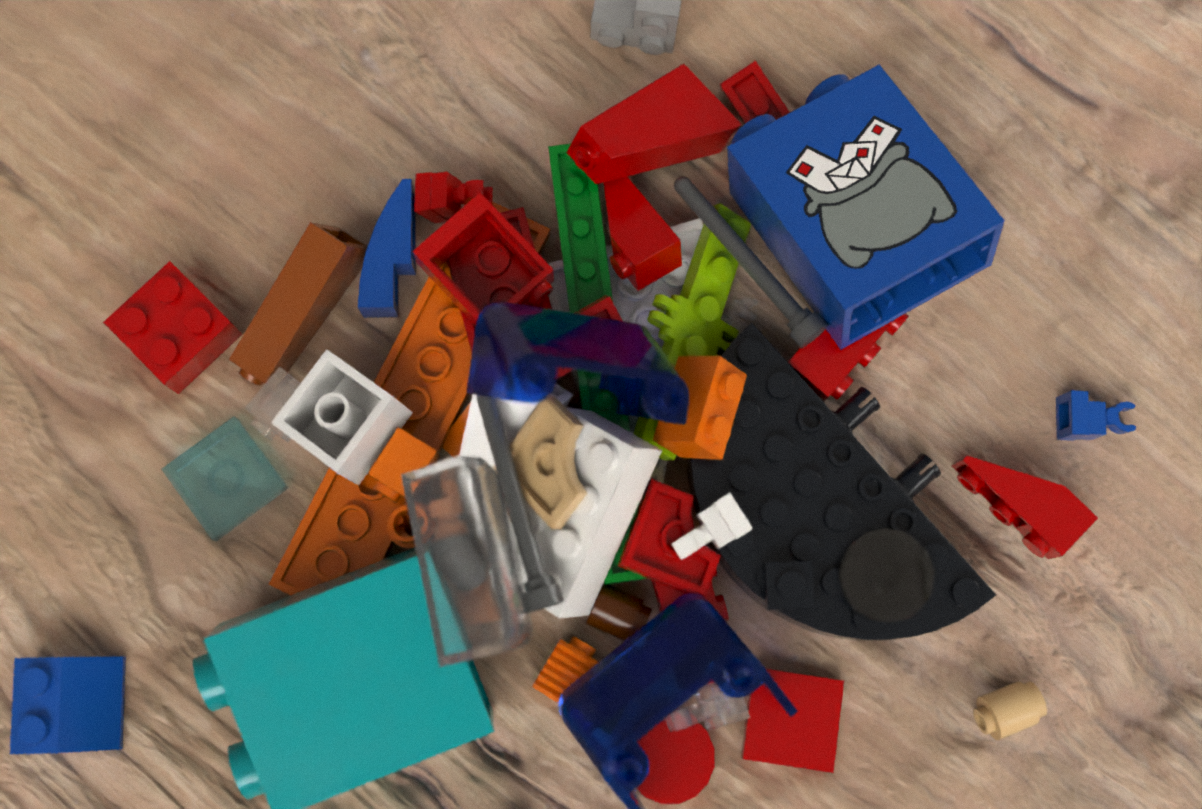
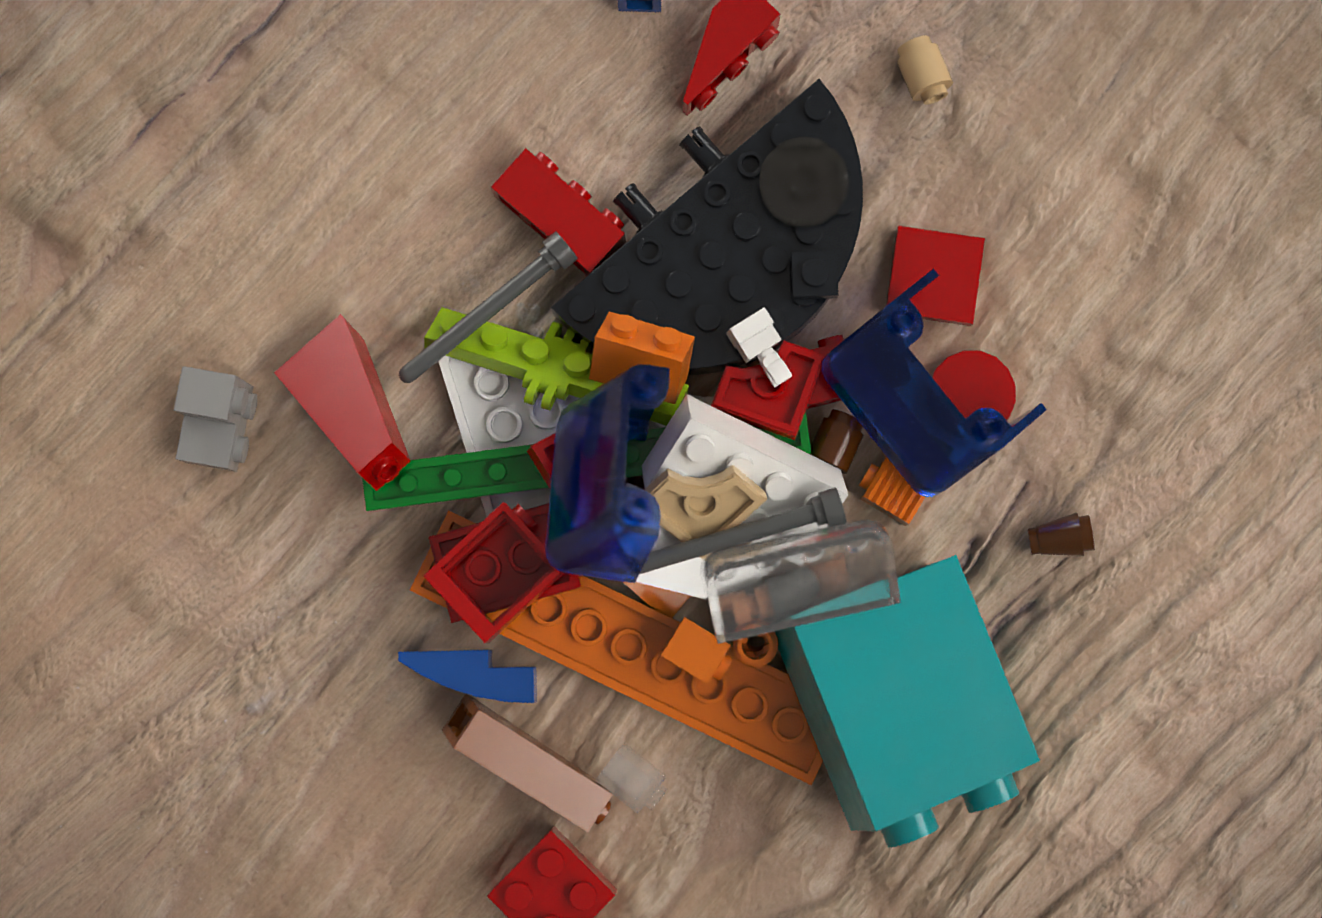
camera: 80 degrees left, 5 degrees up
clear light blue tile [161,416,289,541] -> none
white brick [271,349,413,486] -> none
red piece [414,171,493,224] -> none
red slope [603,177,682,291] -> none
clear piece [664,677,750,732] -> none
red plate [720,60,790,124] -> none
blue brick [727,64,1005,350] -> none

